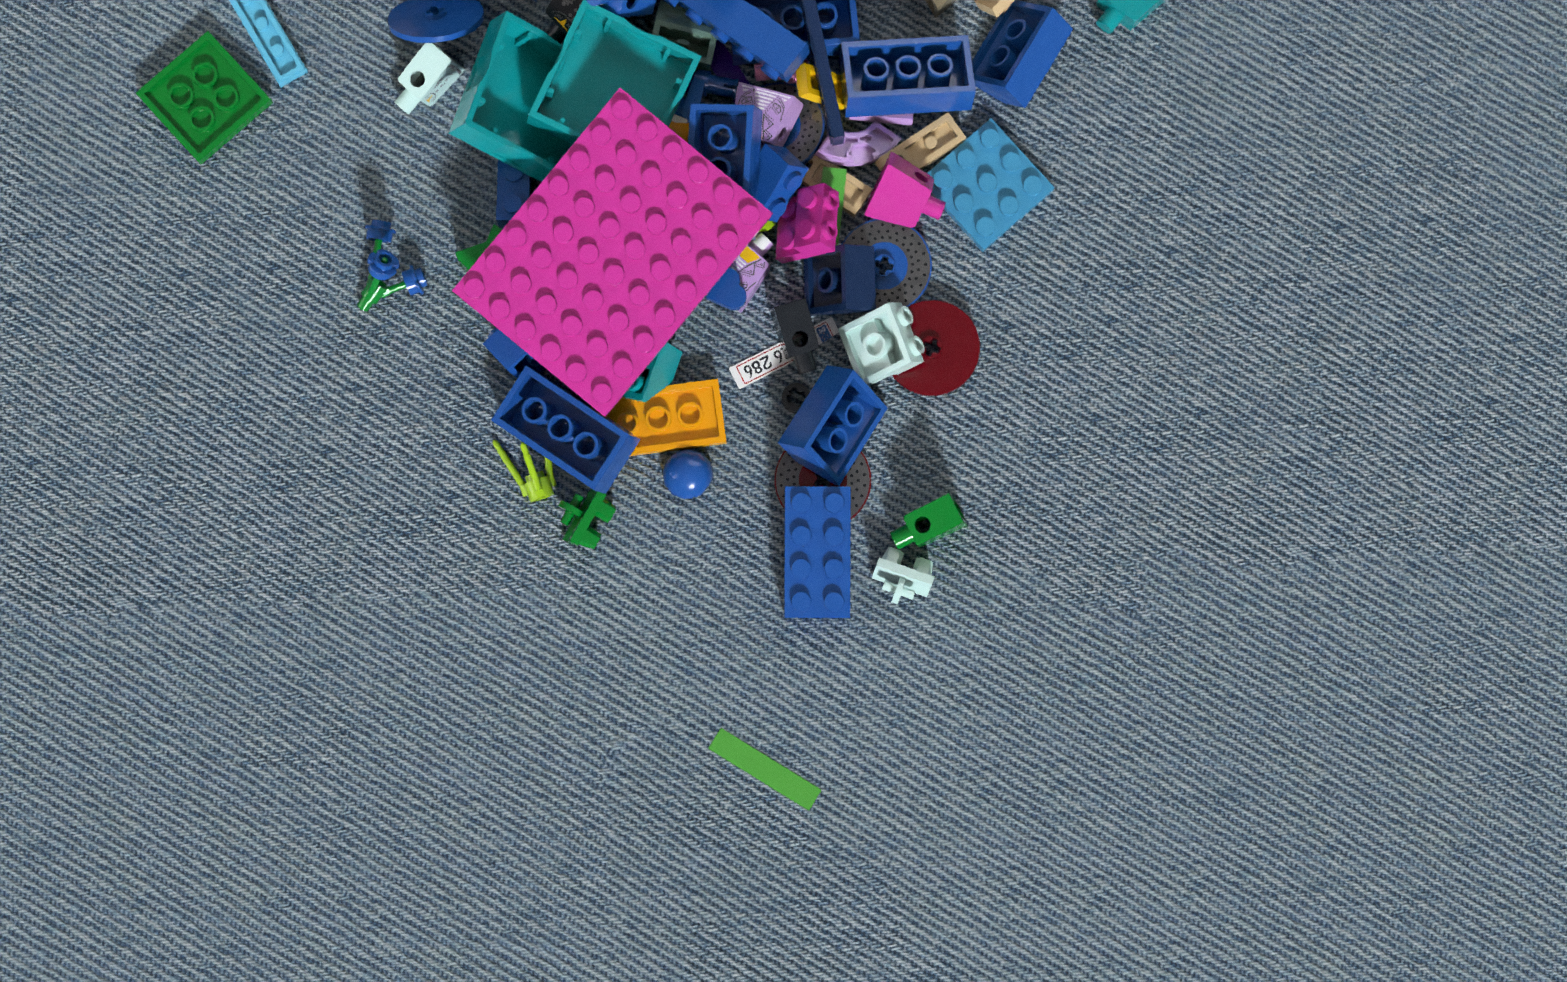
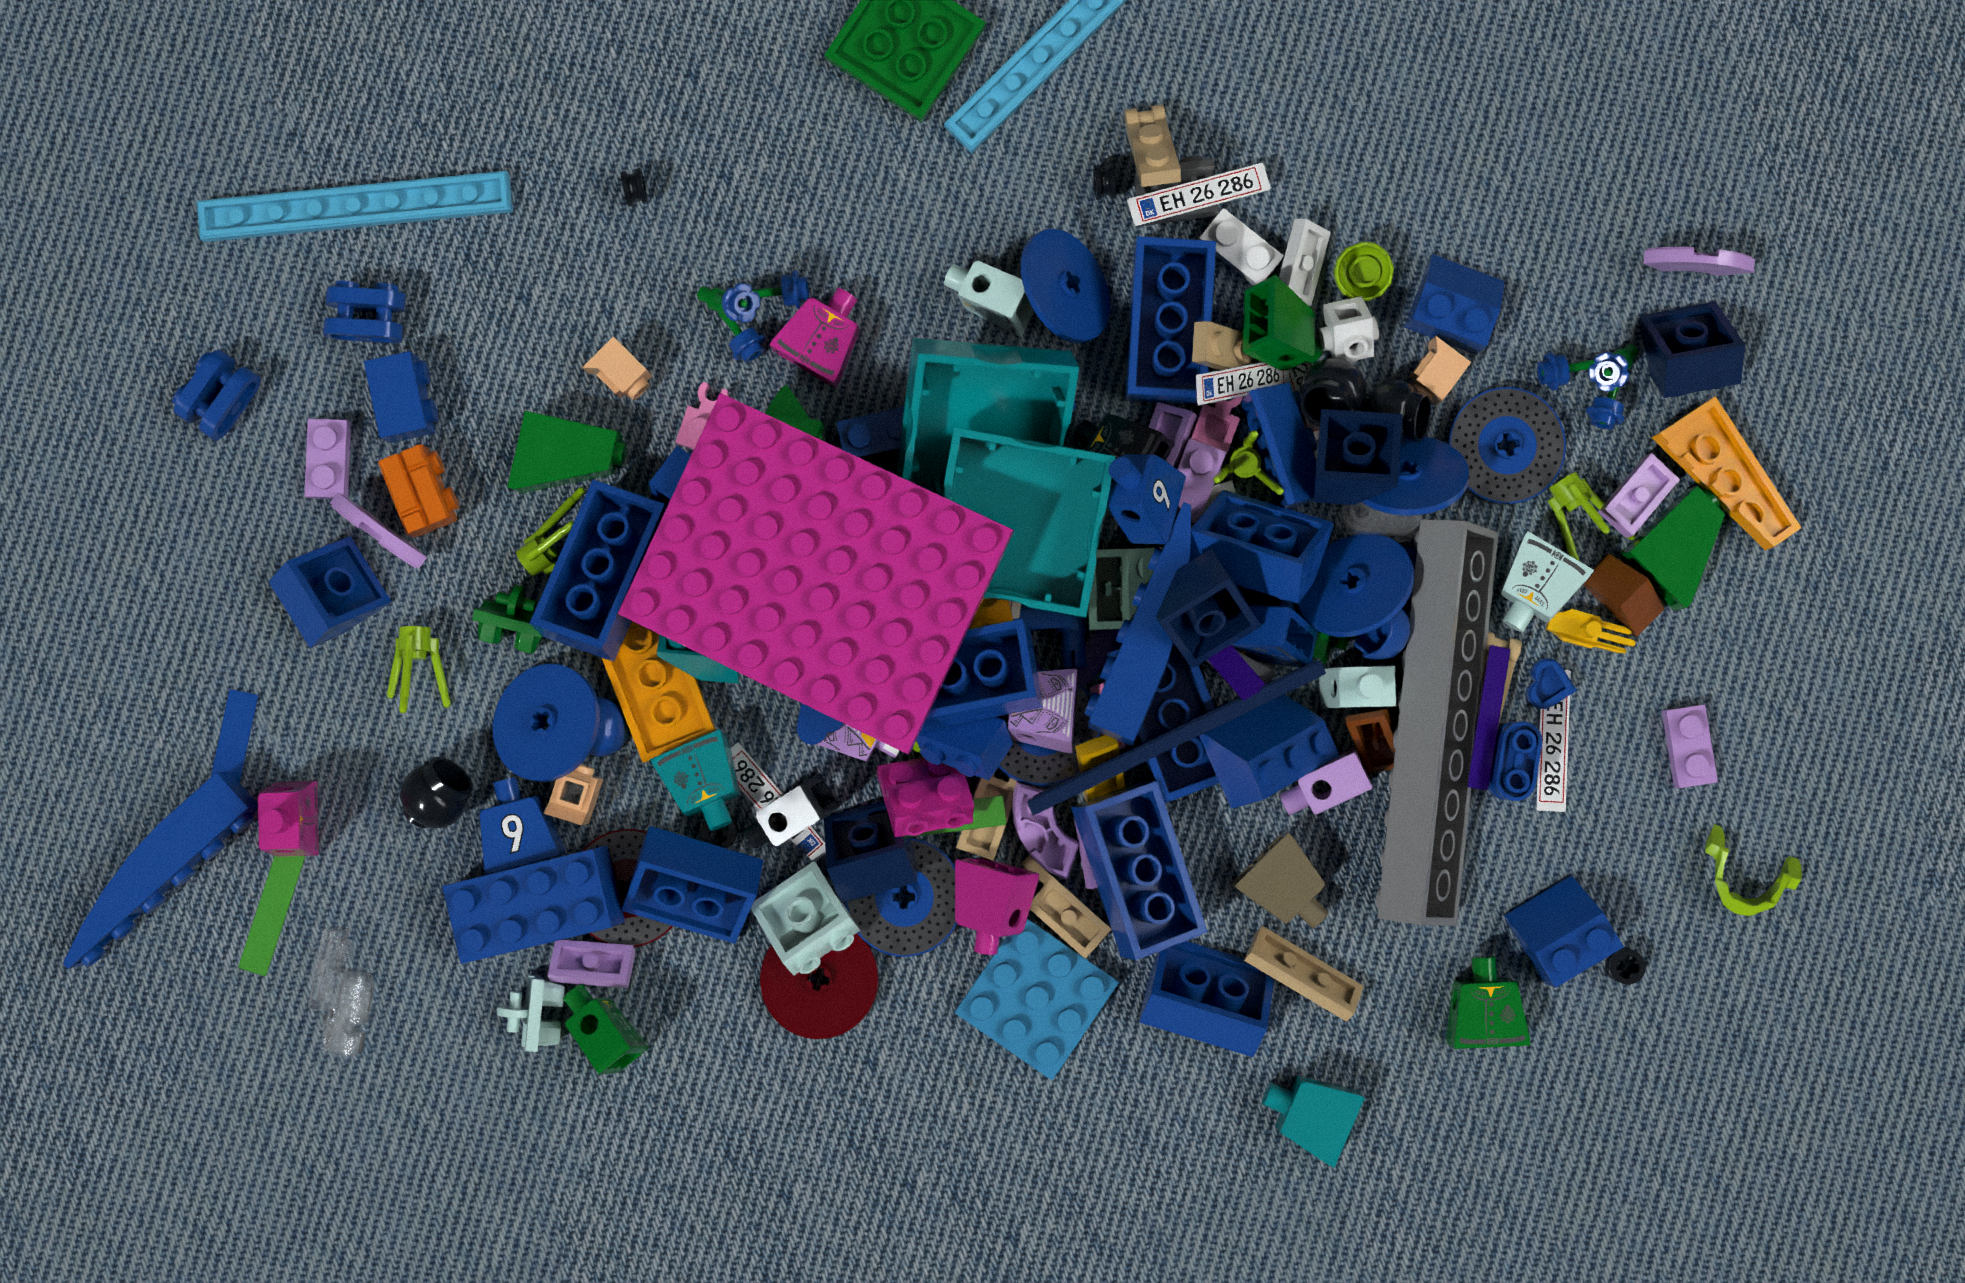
camera: 80 degrees right, 5 degrees up
none -> blue slope [63,772,258,969]
none -> blue brick [172,350,261,441]
none -> medium azure tile [197,171,513,242]
none -> blue sticker [211,689,258,783]
none -> dark pink torso [258,781,319,857]
none -> blue slope [269,536,392,648]
none -> lavender plate [304,419,351,499]
none -> clear plate [308,926,374,1056]
none -> blue brick [323,281,406,344]
none -> lavender tile [330,492,427,569]
none -> blue brick [363,351,438,443]
none -> orange brick [378,444,460,538]
none -> lime plant [387,626,451,713]
none -> black piece [399,757,473,829]
none -> blue torso [480,777,566,875]
none -> blue piece [493,664,600,782]
none -> green slope [507,411,627,493]
none -> light nougat window [543,764,603,825]
none -> lavender plate [548,940,636,988]
none -> light nougat window [582,337,652,400]
none -> black bush [621,168,648,207]
none -> teal torso [650,729,740,831]
none -> bright pink plate [675,382,729,450]
none -> dark pink torso [769,288,860,389]

